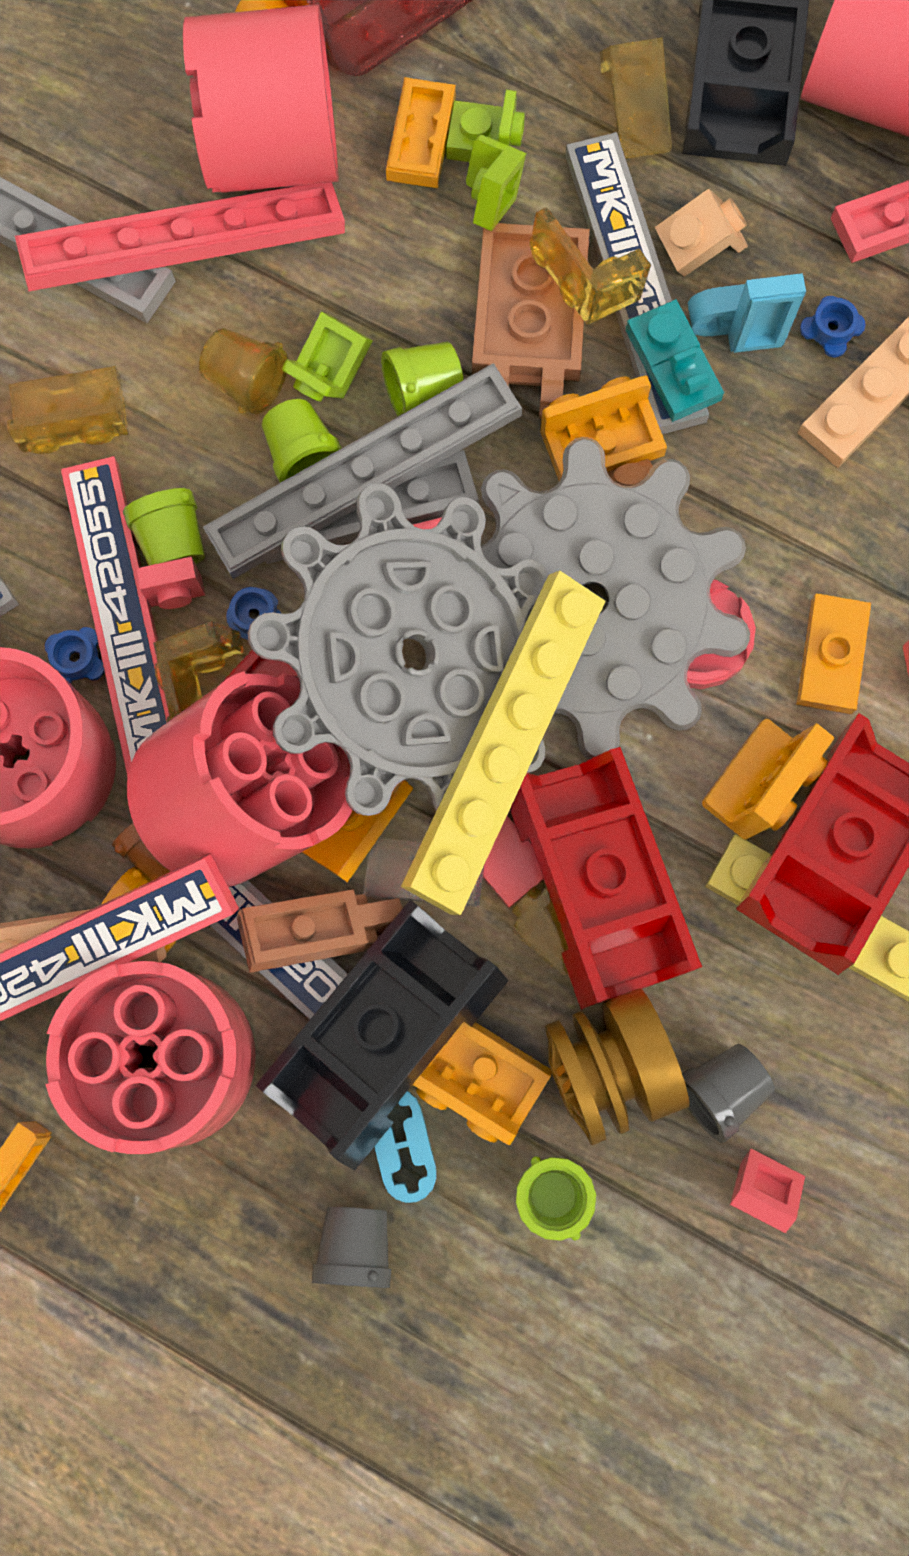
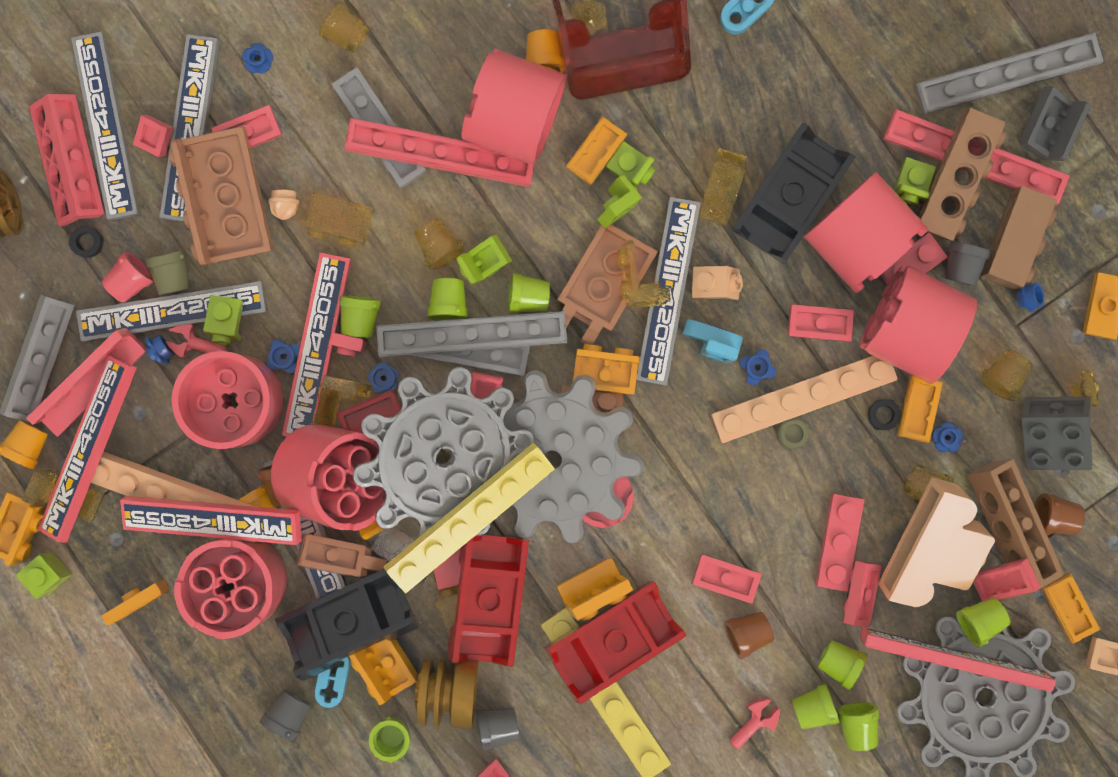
camera: 20 degrees right, 10 degrees up
teal plate [625,299,724,422] -> none
light orange plate [796,593,871,714] -> none

